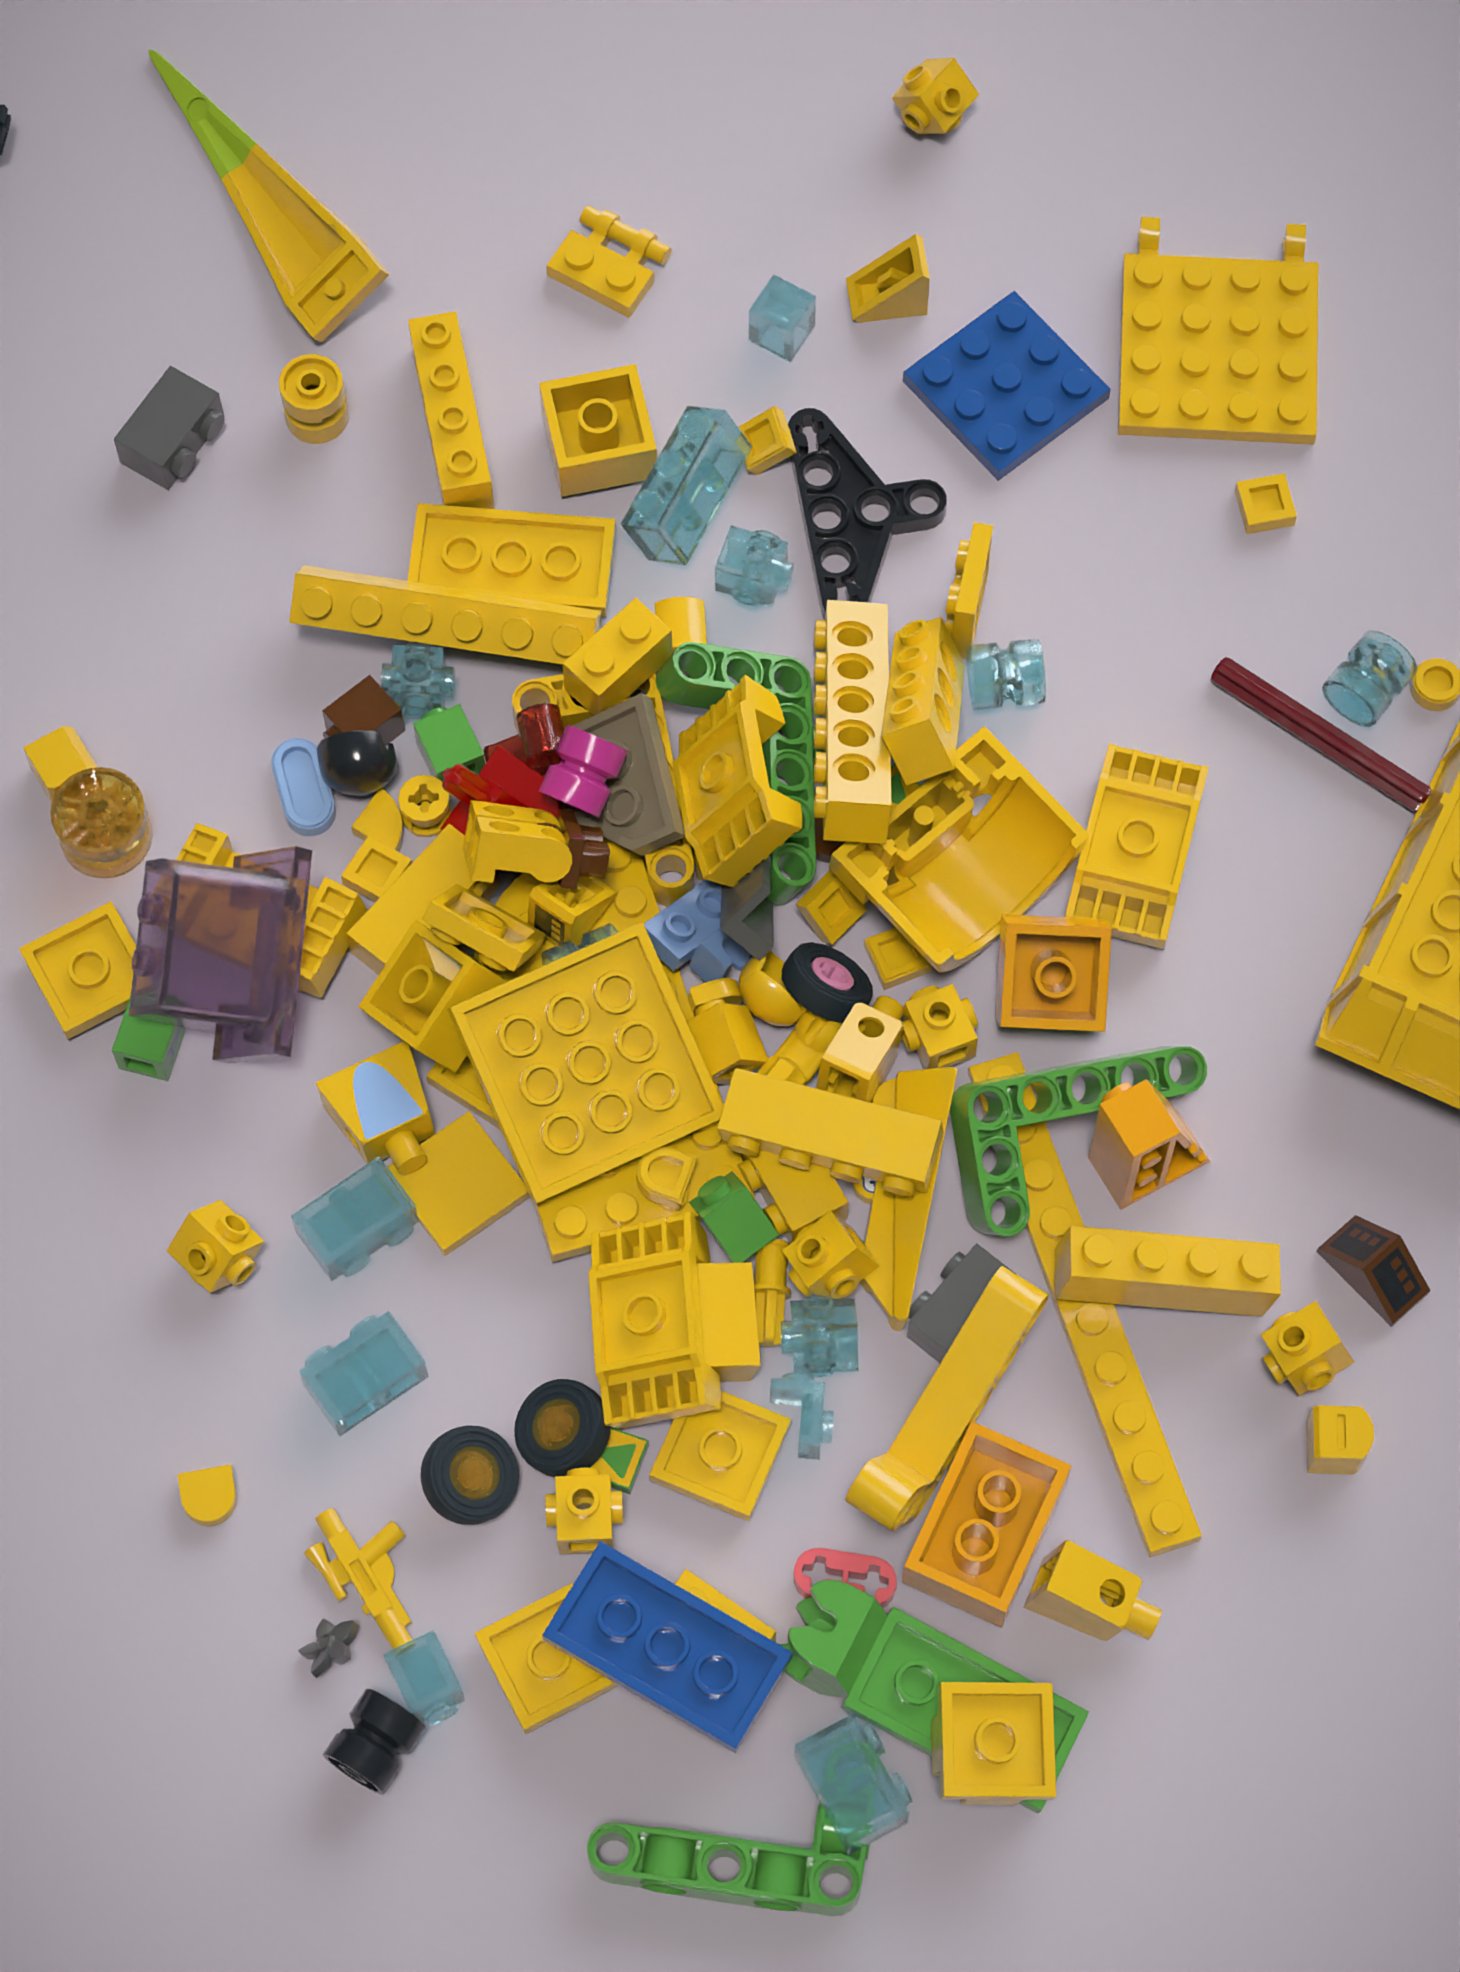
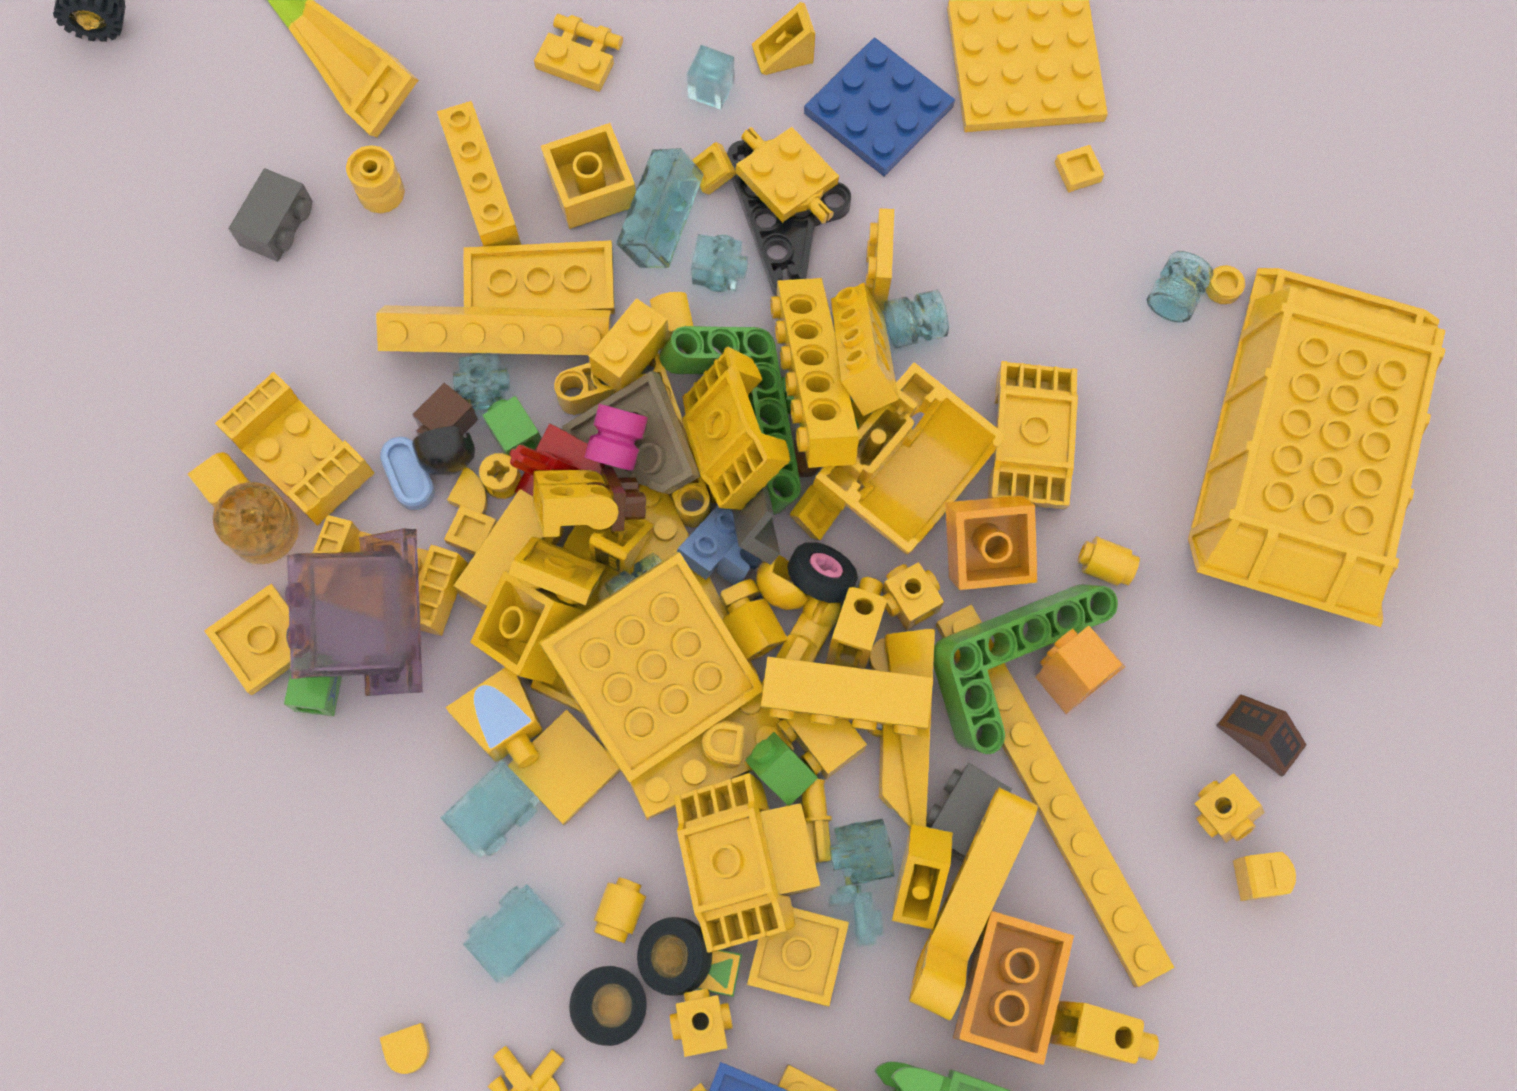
camera: 10 degrees left, 5 degrees up
yellow brick [166,1199,265,1293] -> none
clear red panel [483,703,565,776] -> none
yellow brick [782,1210,879,1306] -> none
coral beam [794,1548,897,1608] -> none
yellow tile [864,927,932,990] -> none
yellow brick [1055,1225,1281,1317] -> none
dark red axle [1211,657,1432,812] -> none
none -> yellow plate [215,371,375,526]
none -> yellow brick [593,877,647,944]
none -> yellow plate [735,127,839,224]
none -> yellow brick [892,824,953,930]
none -> yellow brick [1077,536,1140,586]

